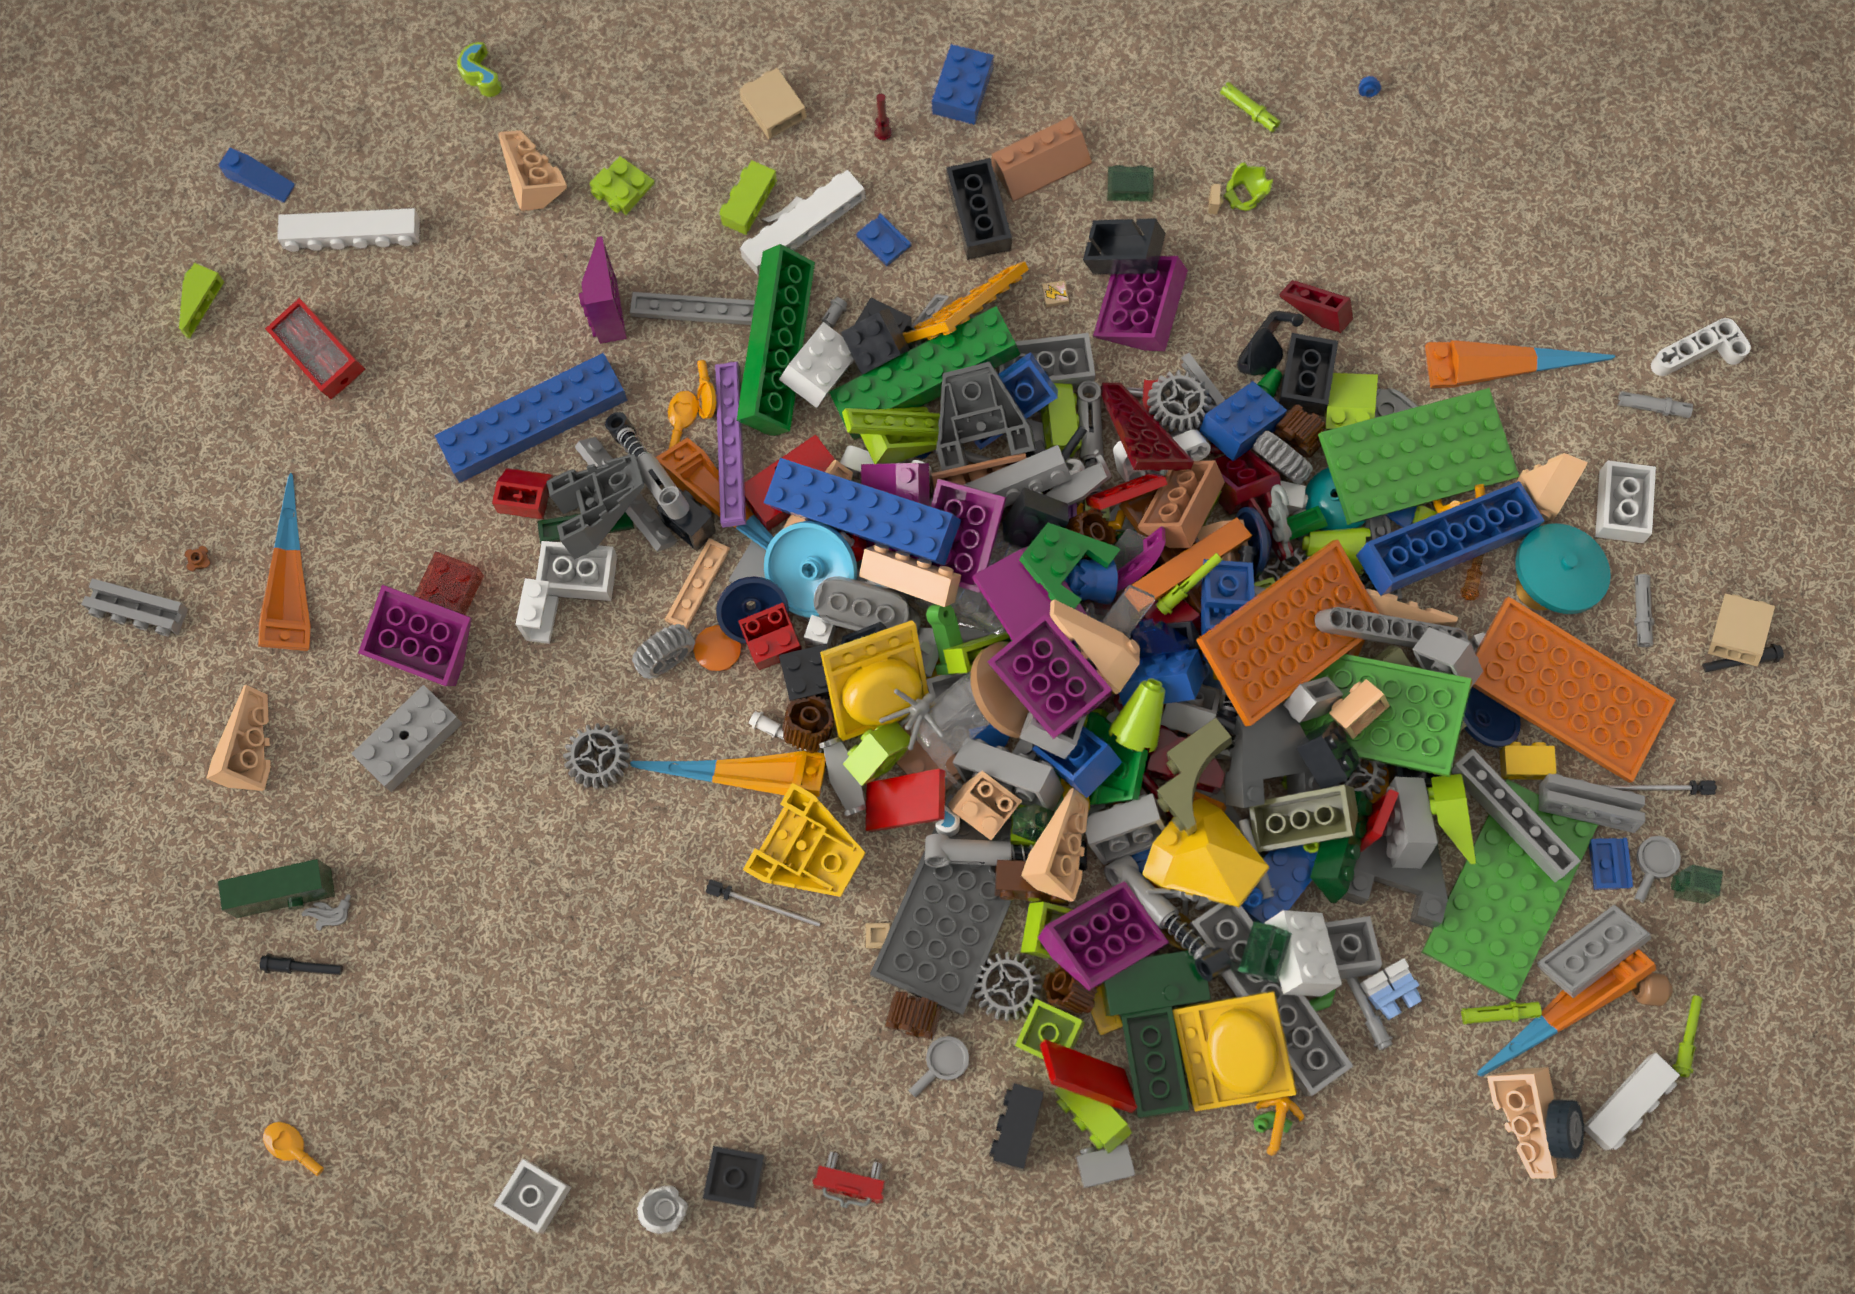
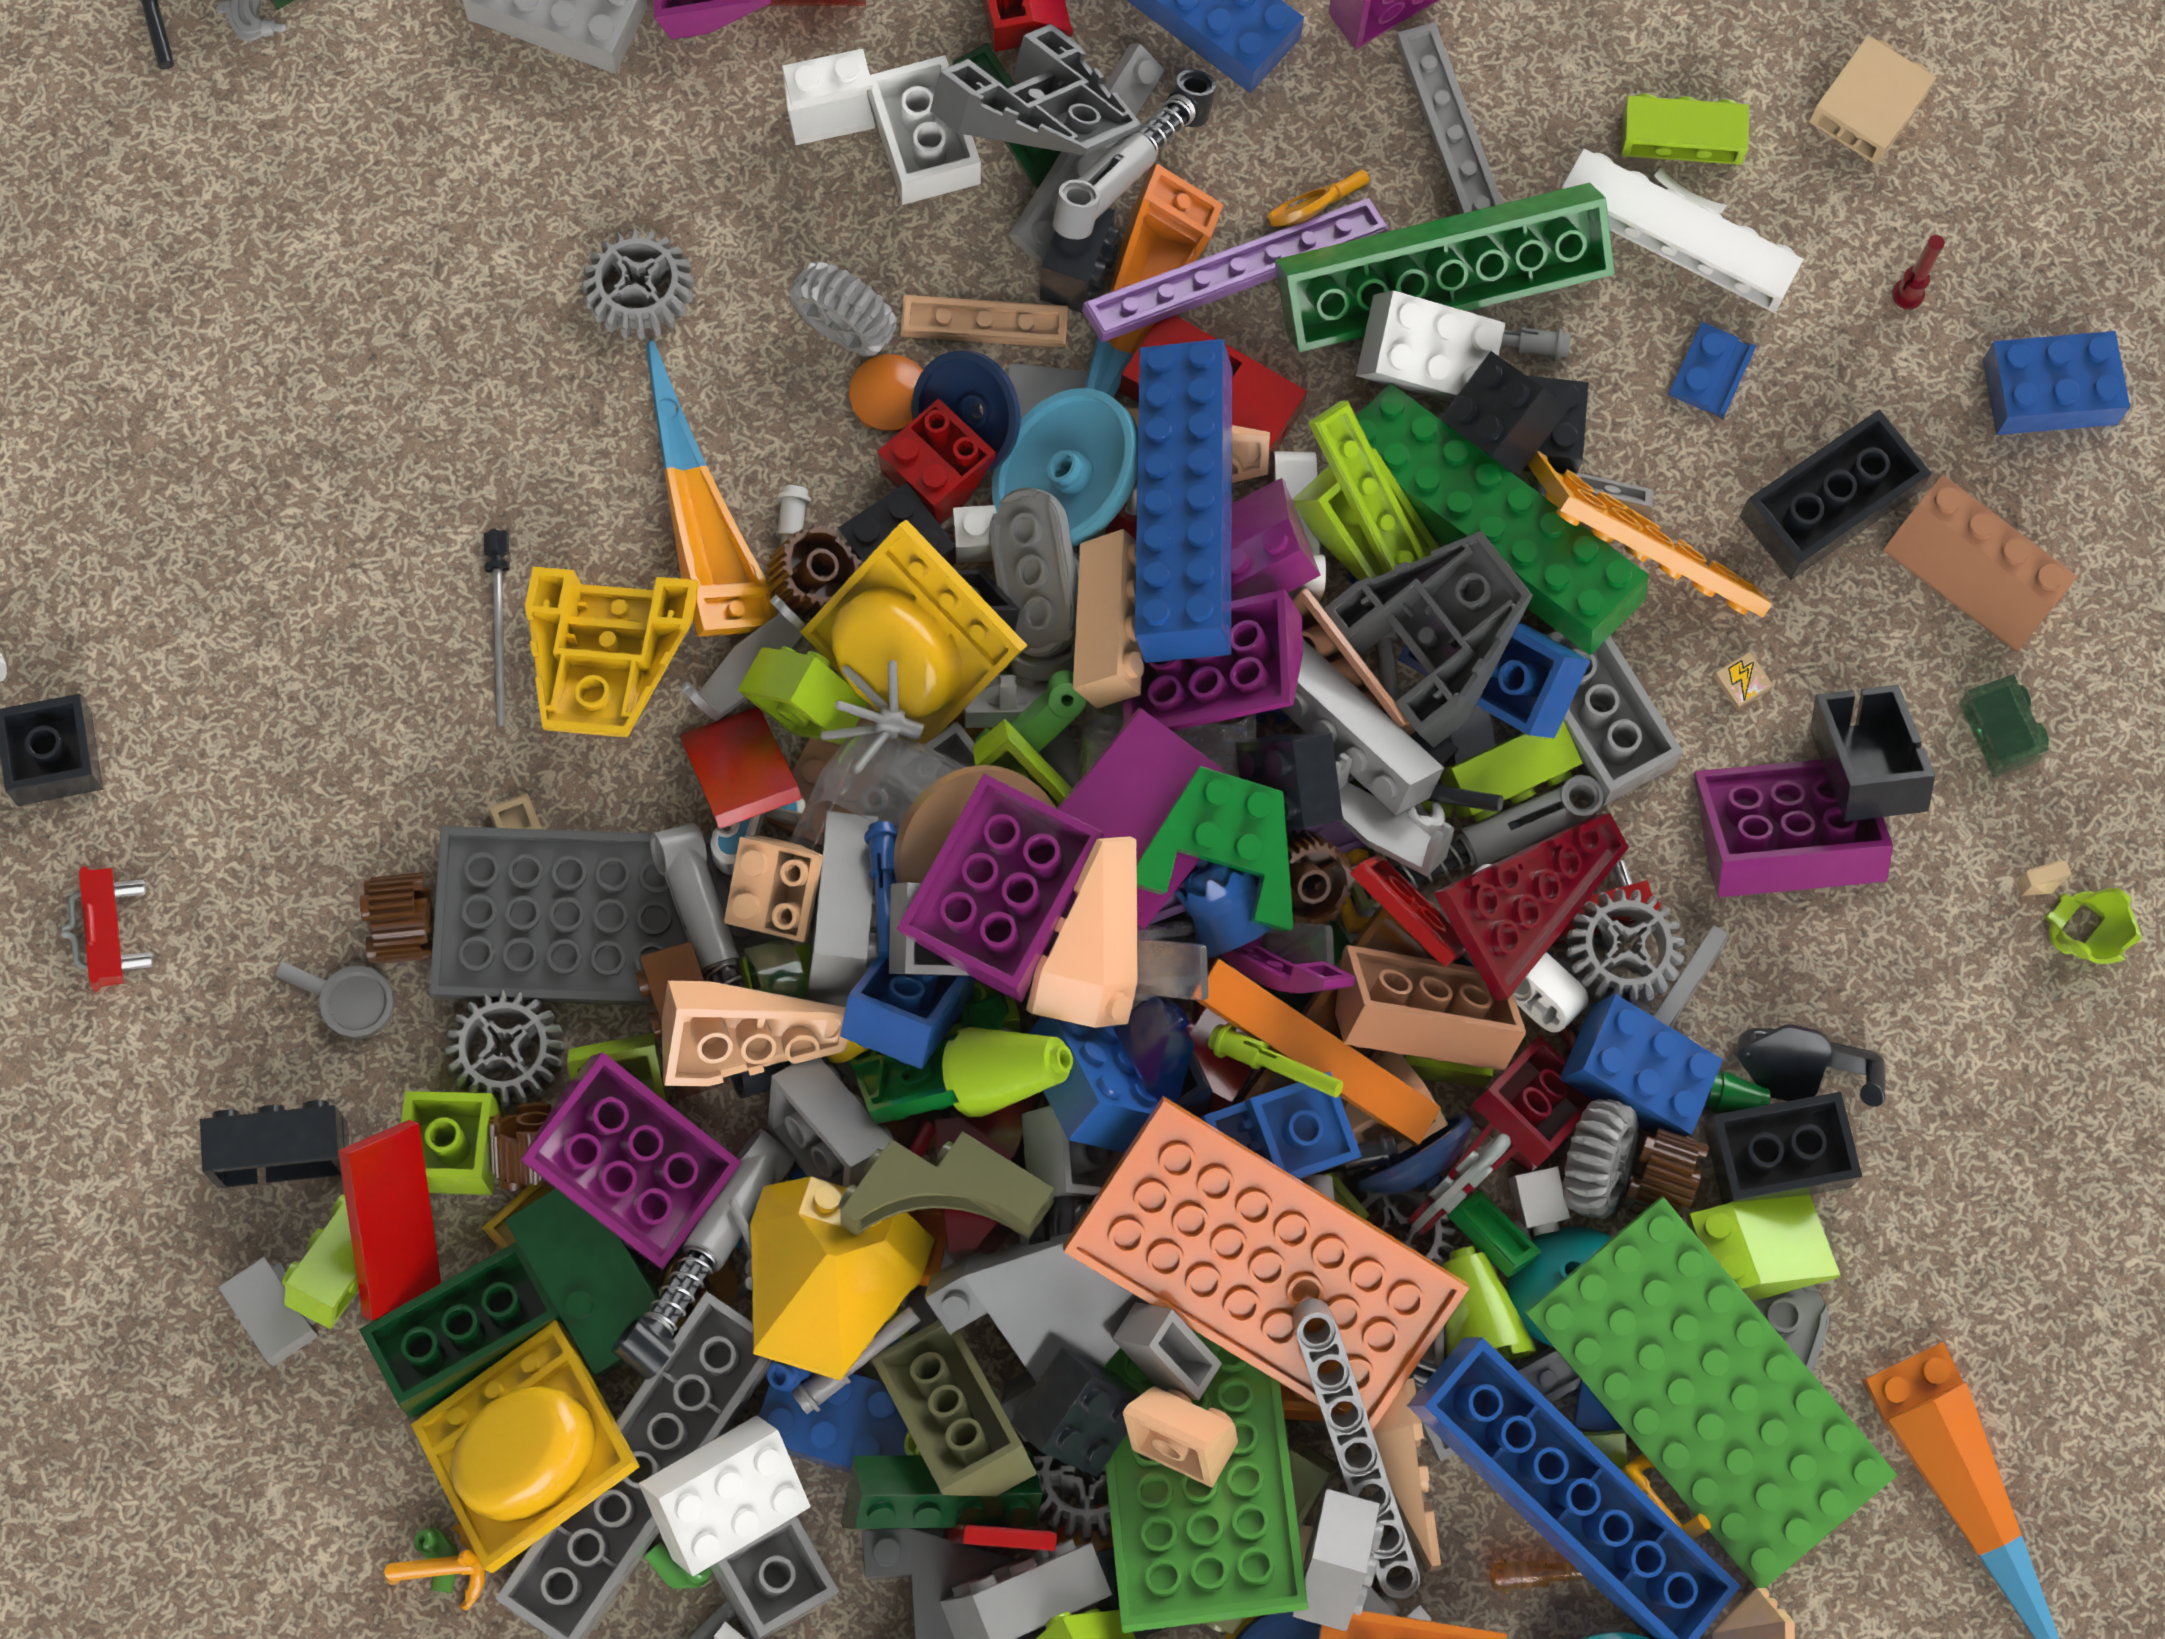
camera: 60 degrees right, 0 degrees up
light orange piece [668,391,698,448] -> none
clear green brick [1238,922,1292,983] -> none
dark red slope [1279,280,1353,333] -> none
none -> blue pin [864,821,898,959]

